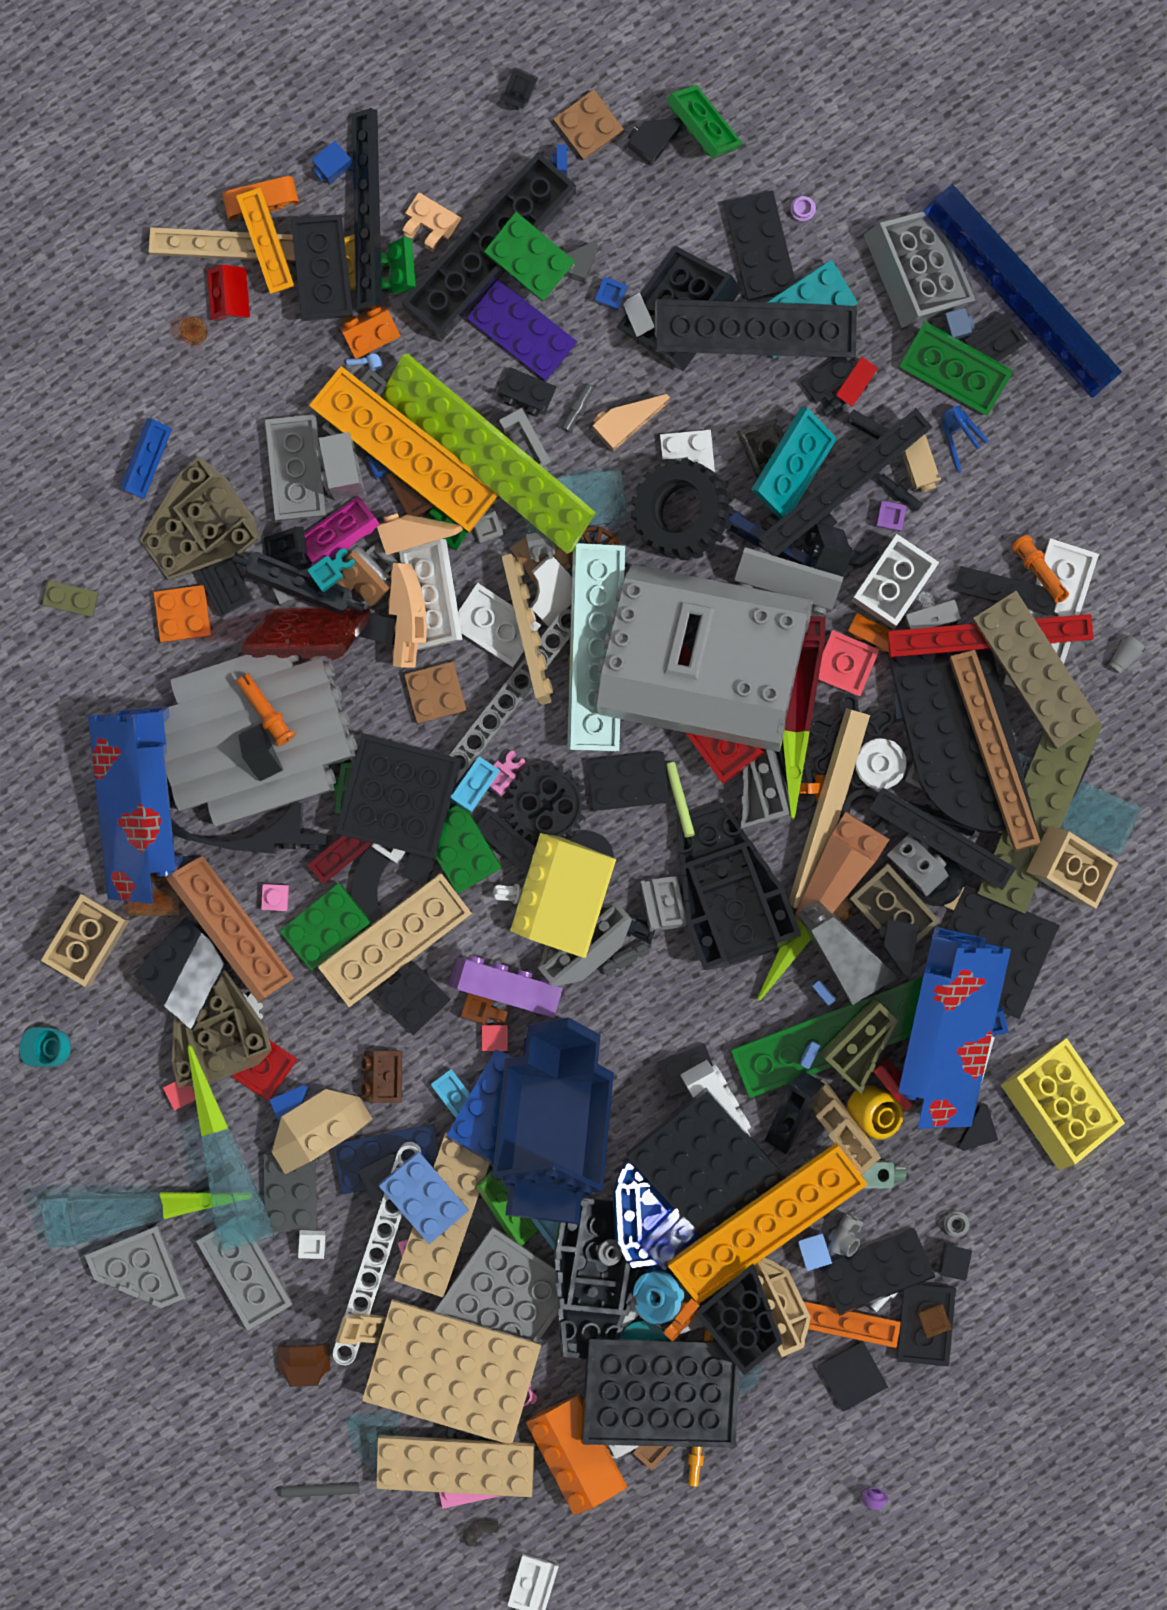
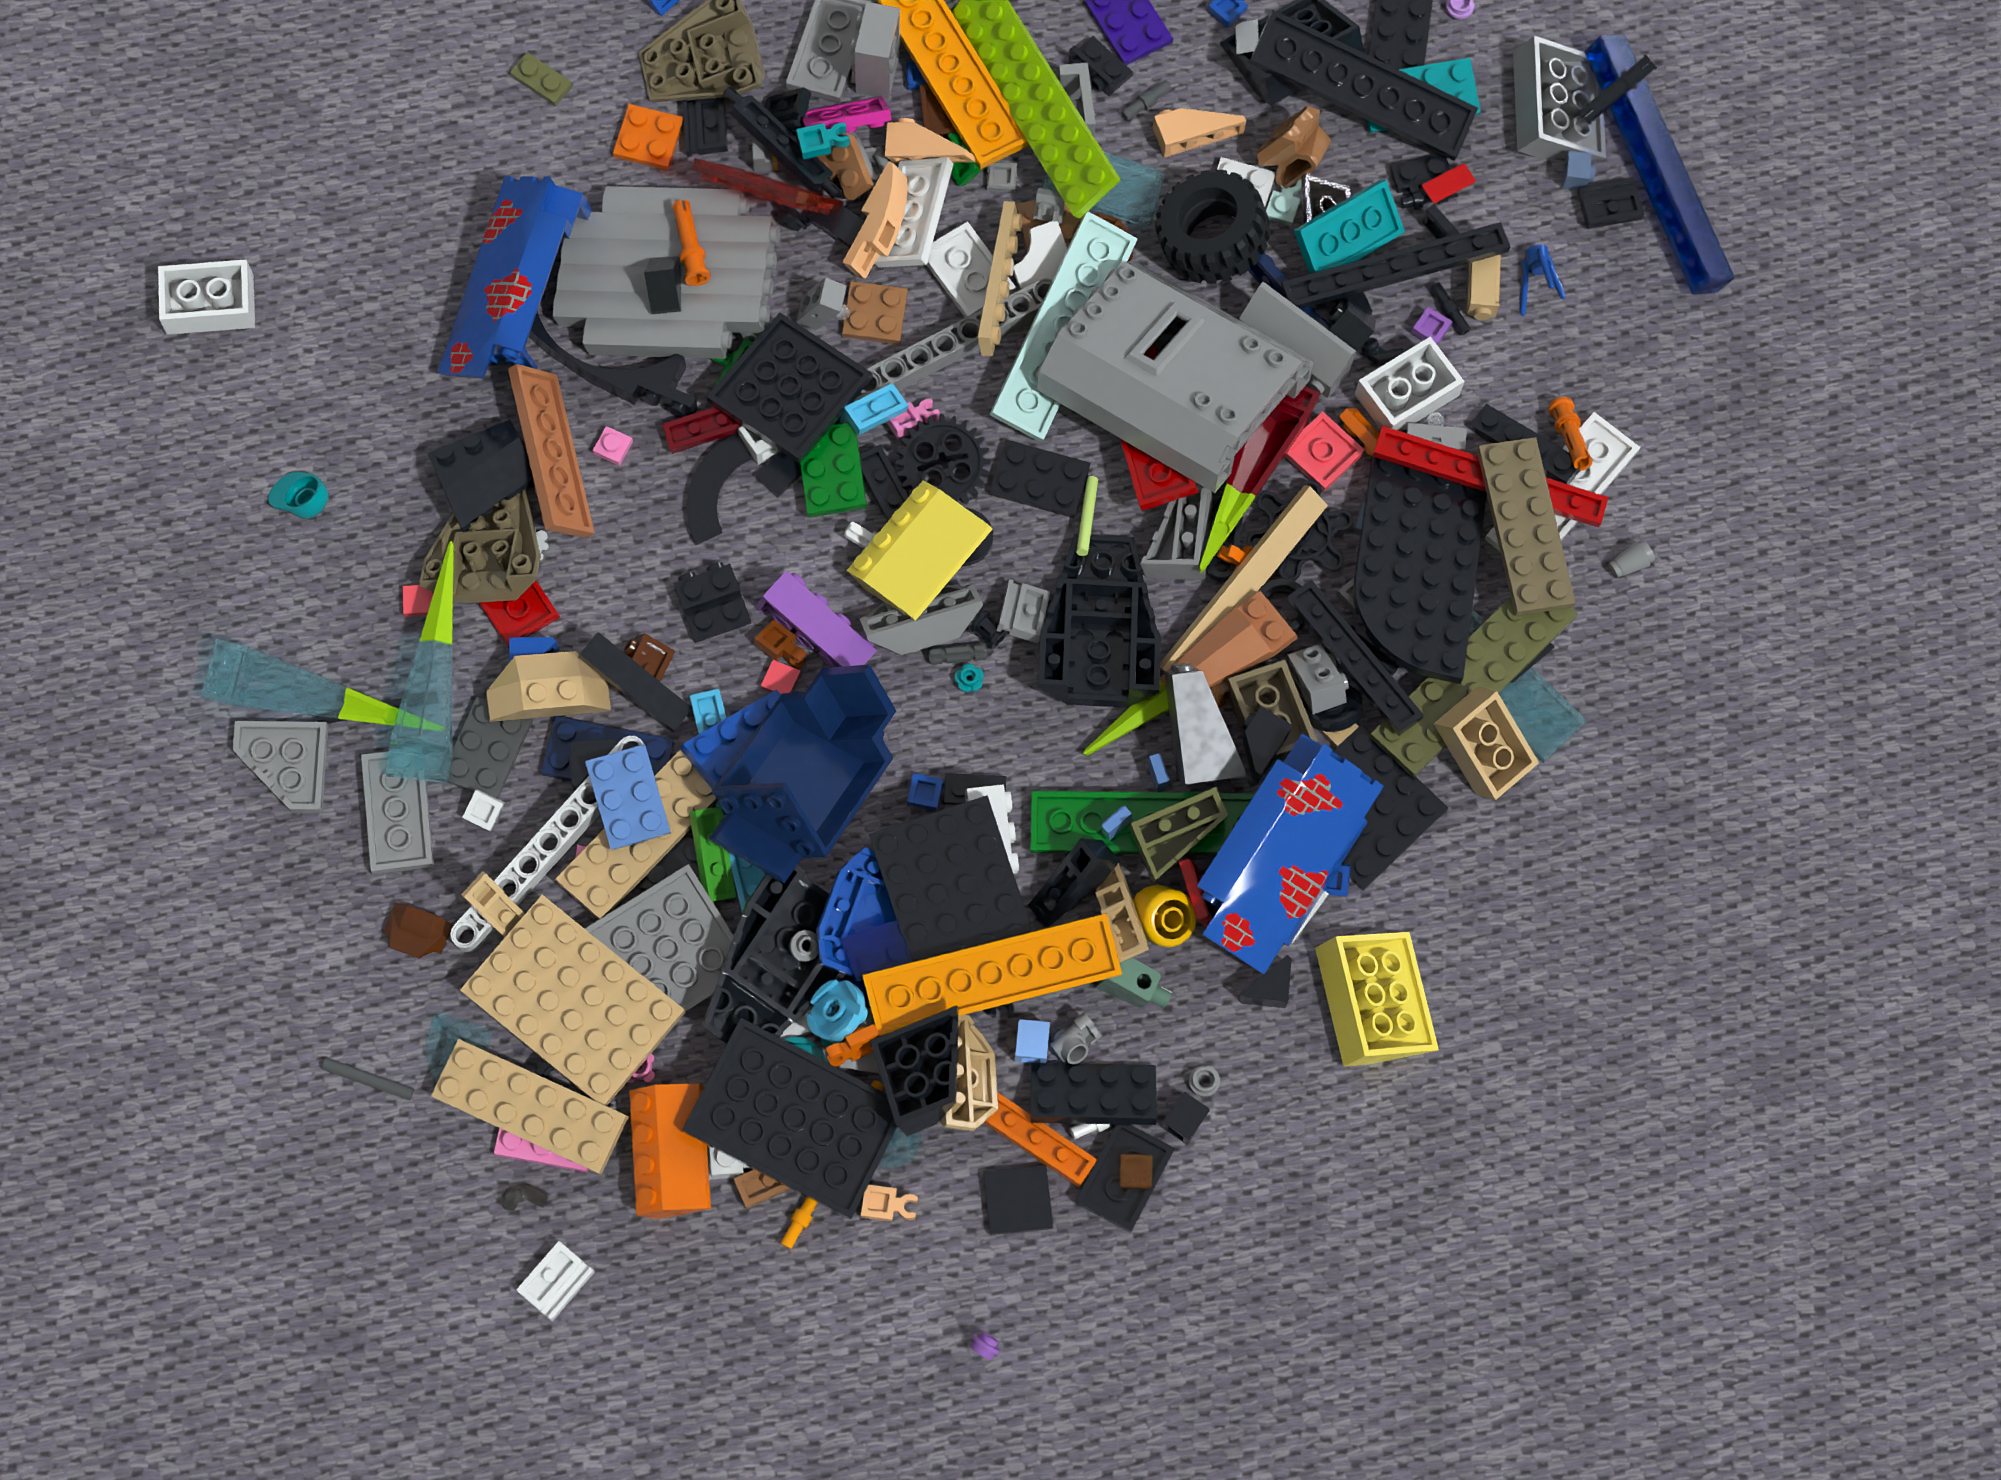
camera: 20 degrees right, 15 degrees down
tan brick [41,894,130,987] -> none
clear orange plate [128,871,181,916] -> none
green plate [280,883,372,971] -> none
tan plate [318,872,472,1007] -> none
white tile [855,739,906,789] -> none
green plate [899,321,1014,416] -> none
medium nougat plate [949,650,1041,852] -> none
none -> black tile [578,632,692,732]
none -> light grey piece [796,278,851,329]
none -> light nougat plate [861,1185,918,1222]
none -> blue plate [907,773,943,811]
none -> teal plate [954,664,984,692]
none -> medium nougat piece [1257,105,1331,189]
none -> light aqua plate [1266,178,1302,226]
none -> black pin [1578,54,1657,125]

